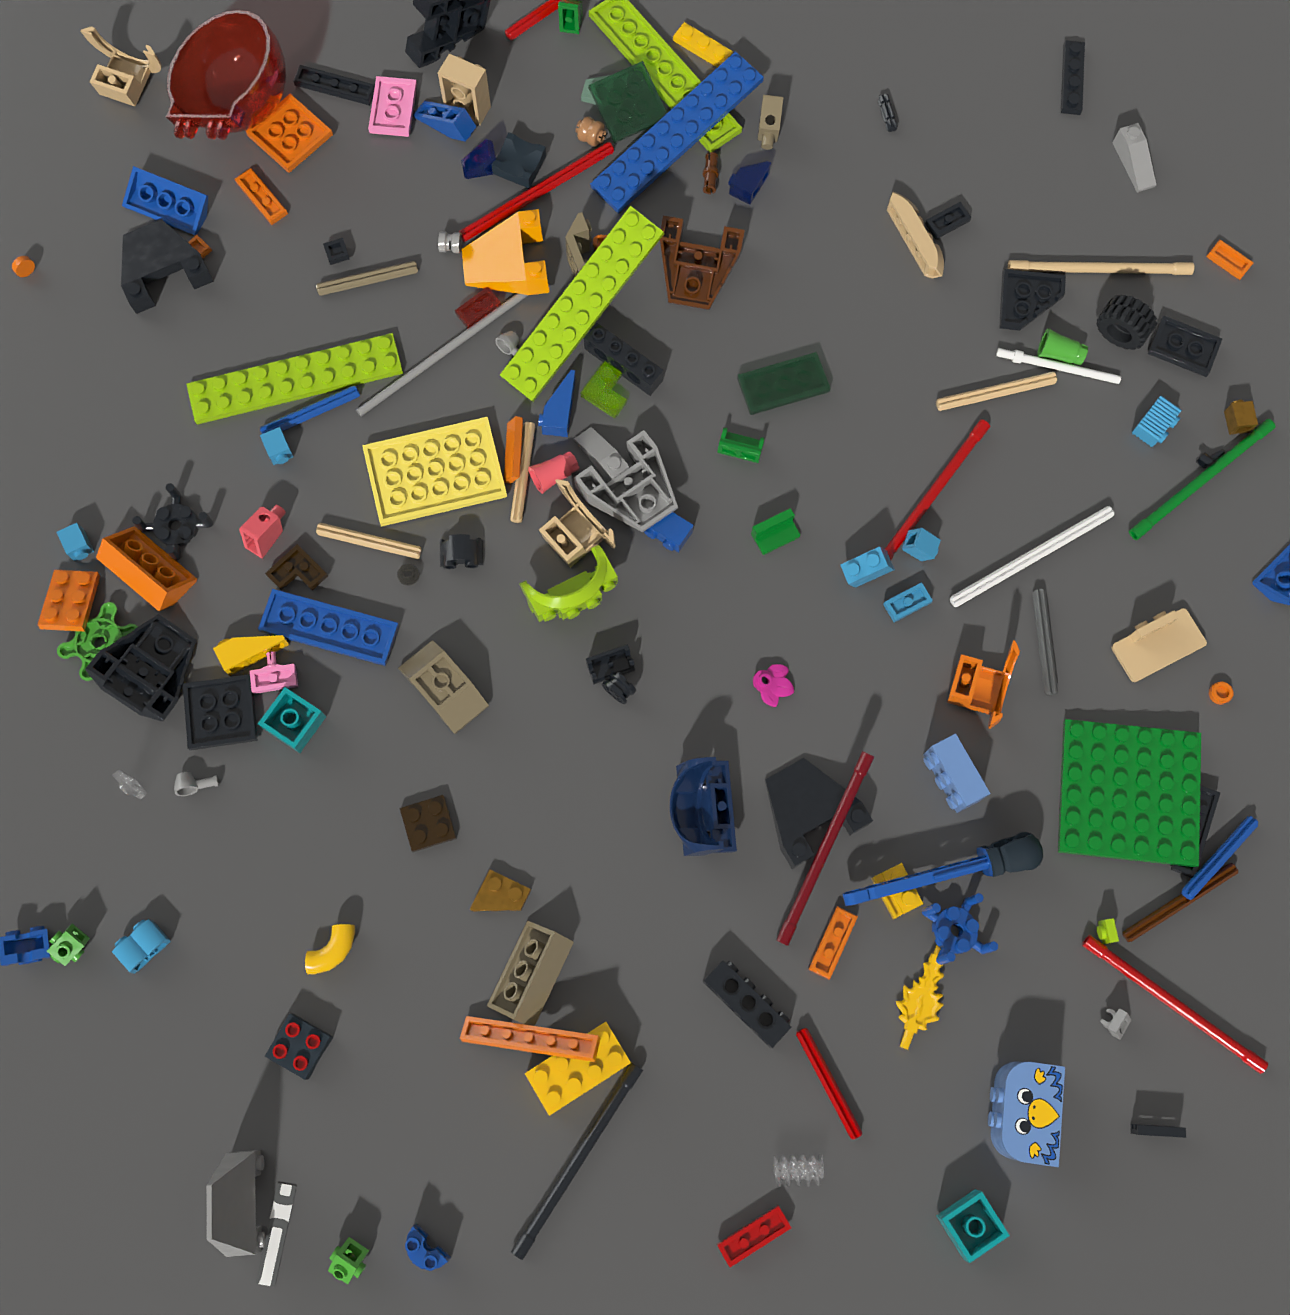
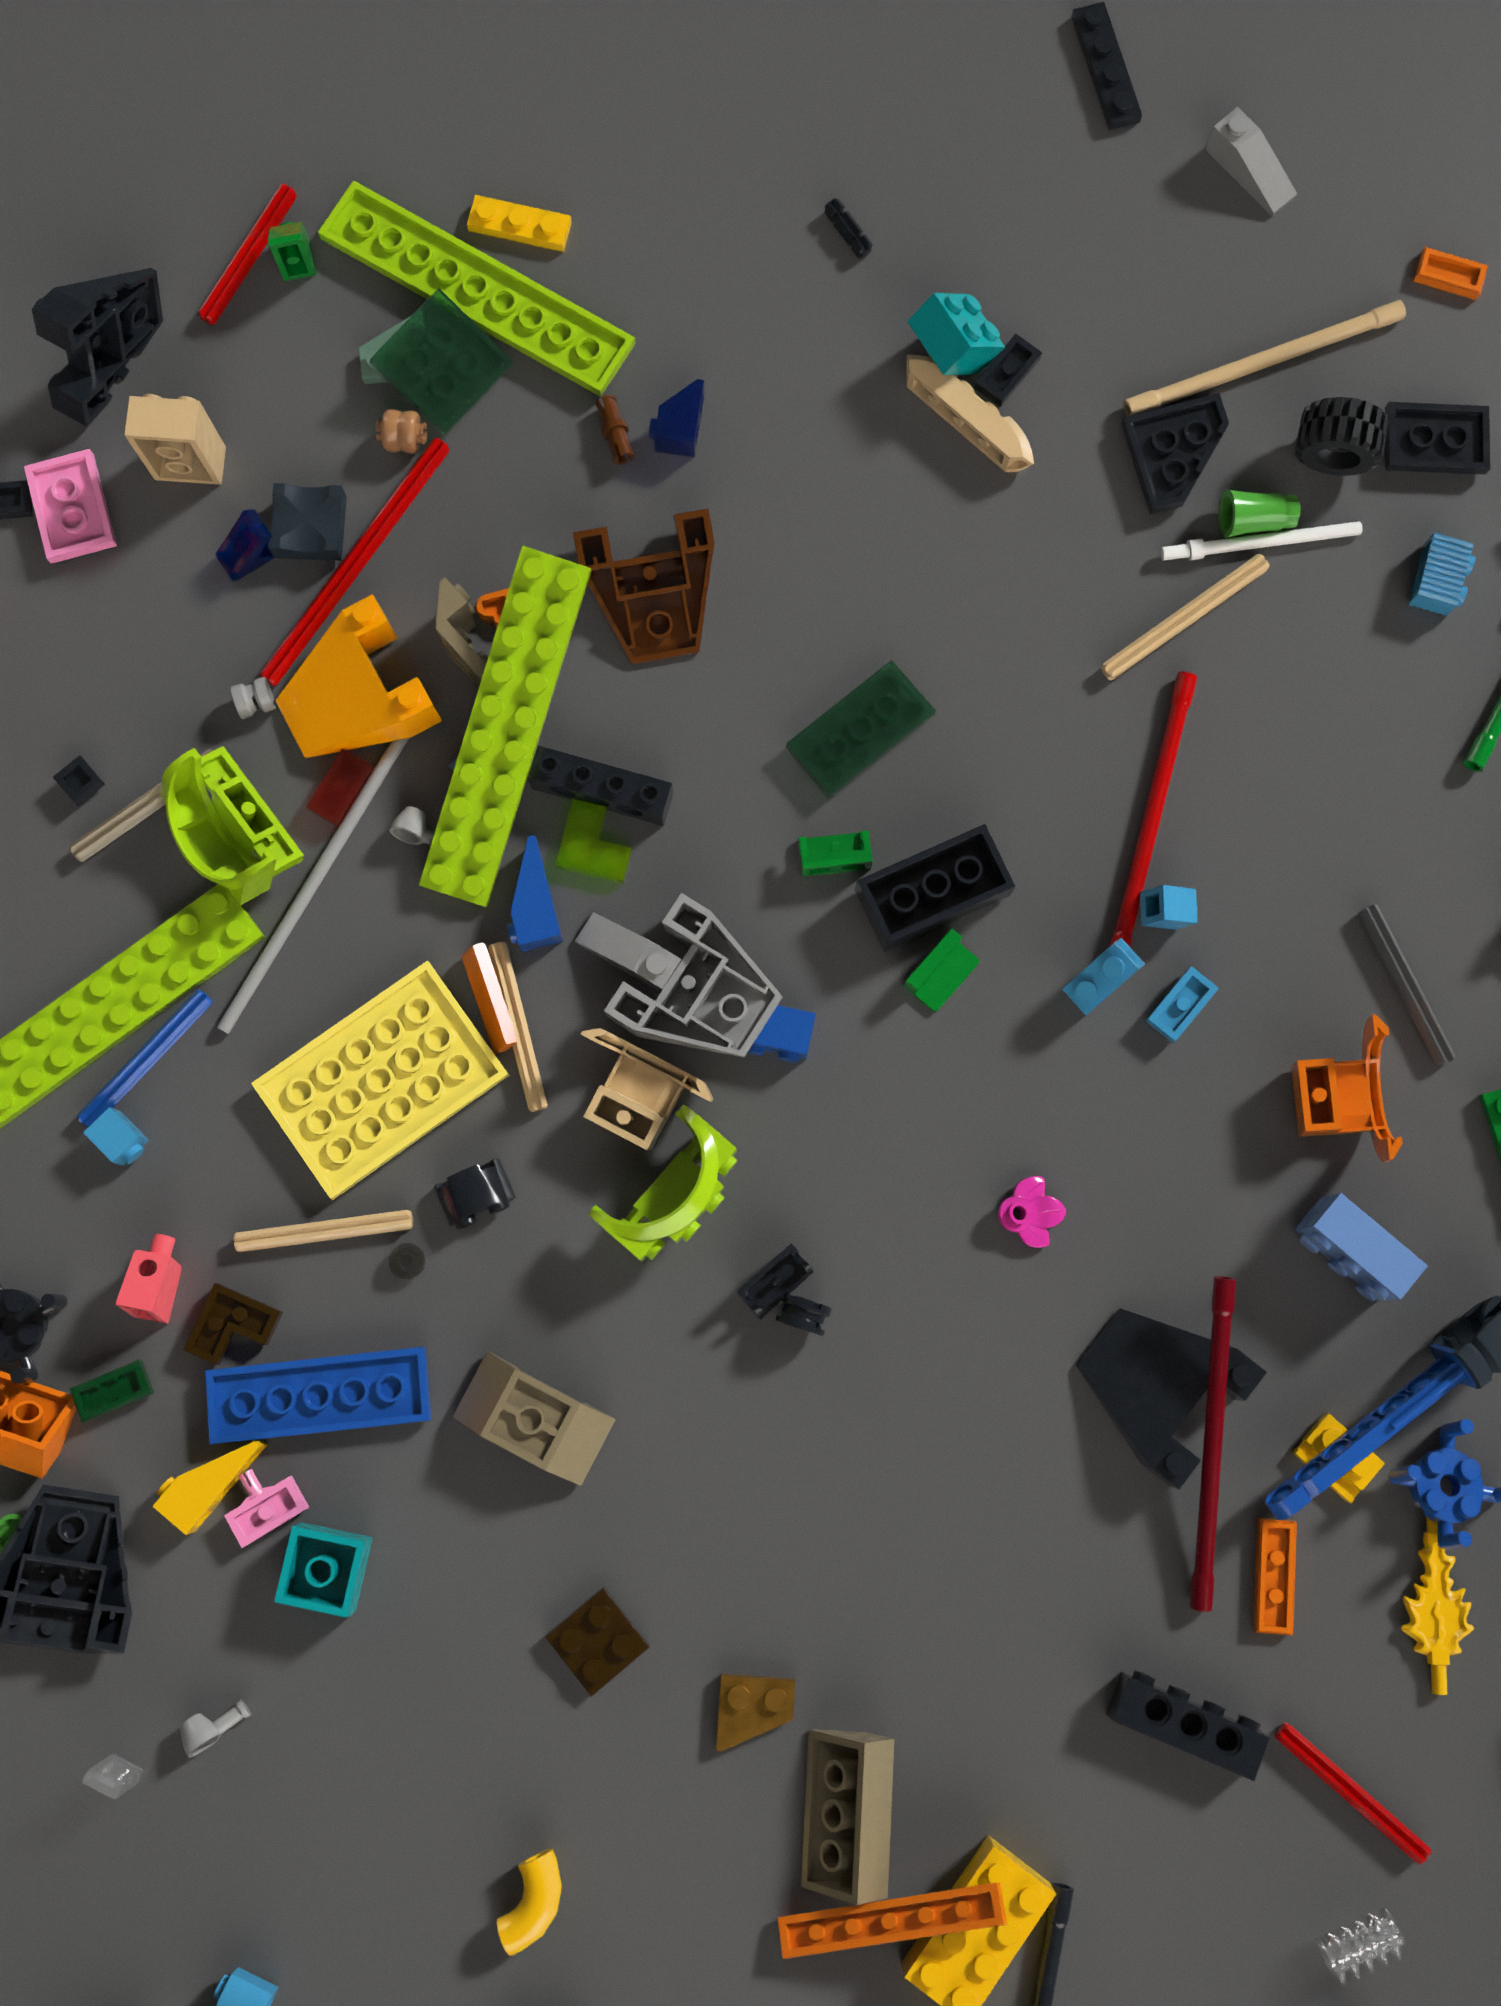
camera: 20 degrees left, 5 degrees up
black plate [183,674,258,751] -> none
blue slope [413,101,477,141] -> none
coral plant [528,451,579,494] -> none
blue plate [590,51,764,214] -> none
dark blue piece [670,757,737,856] -> none
dark tan torso [758,95,783,150] -> none
white axle [950,506,1114,607] -> none
none -> dark green plate [69,1360,155,1423]
none -> lime piece [160,746,304,905]
none -> black brick [855,824,1016,952]
none -> teal brick [907,293,1005,375]

